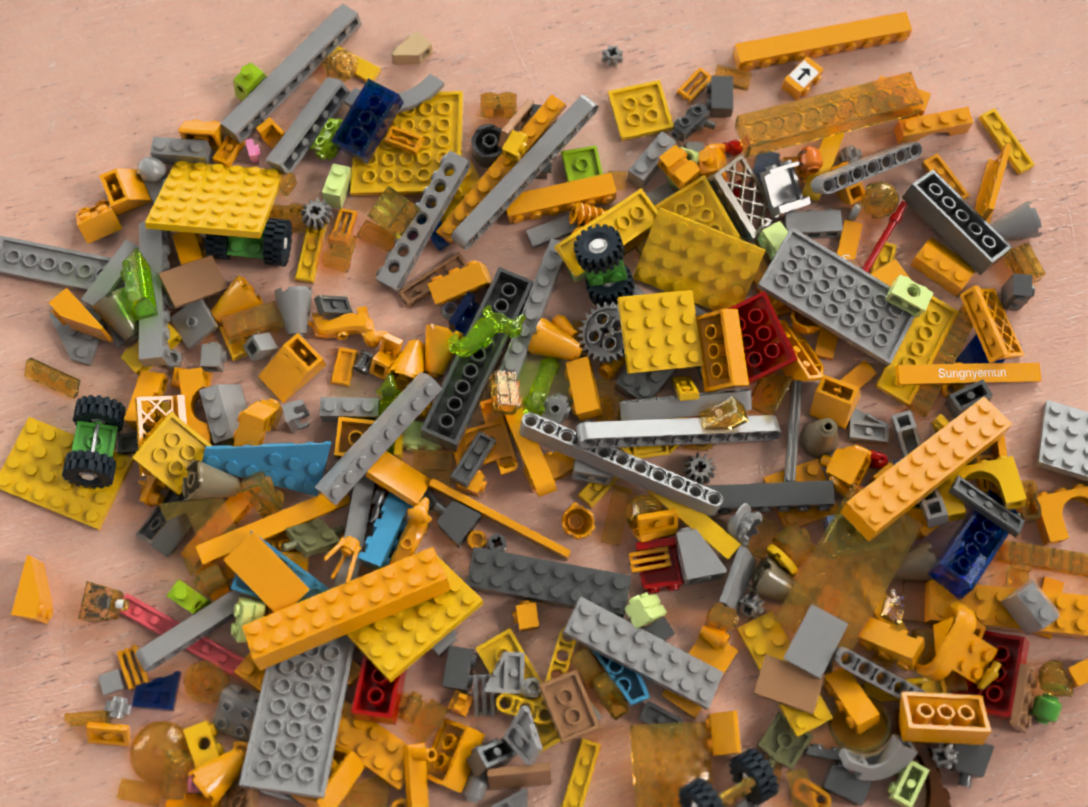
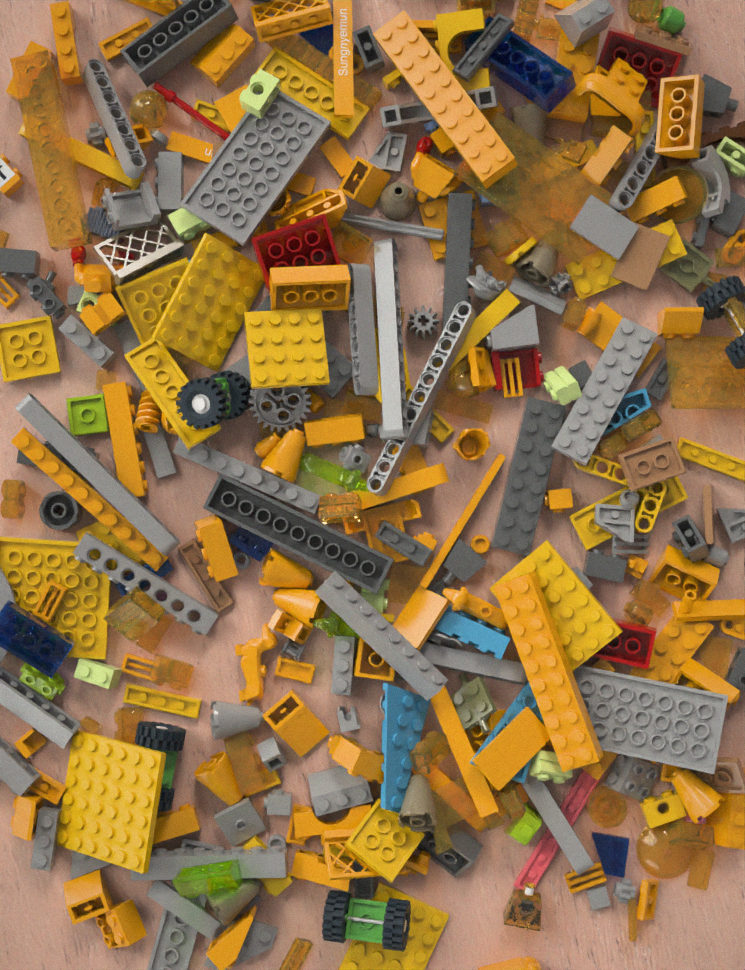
camera: 85 degrees left, 15 degrees up
light grey hair [136,156,166,182] -> none
medium nougat tile [158,255,228,309] -> none
bright pink plate [245,139,261,164] -> none
light grey gear [301,198,333,231] -> none
dark grey plate [314,295,353,316] -> none
light orange plant [324,536,361,583] -> none
clear neon green animal [448,305,526,357] -> none
dark grey bush [488,534,507,552] -> none
medium nougat tile [498,99,534,148] -> none
yellow brick [502,130,528,163] -> none
light grey wing [503,706,543,765] -> none
yellow tile [671,375,699,401] -> none
clear yellow slope [700,396,749,430] -> none
orange head [797,146,823,175] -> none
light grey gear [932,743,959,769] -> none
yellow bar [976,661,1001,690] -> none

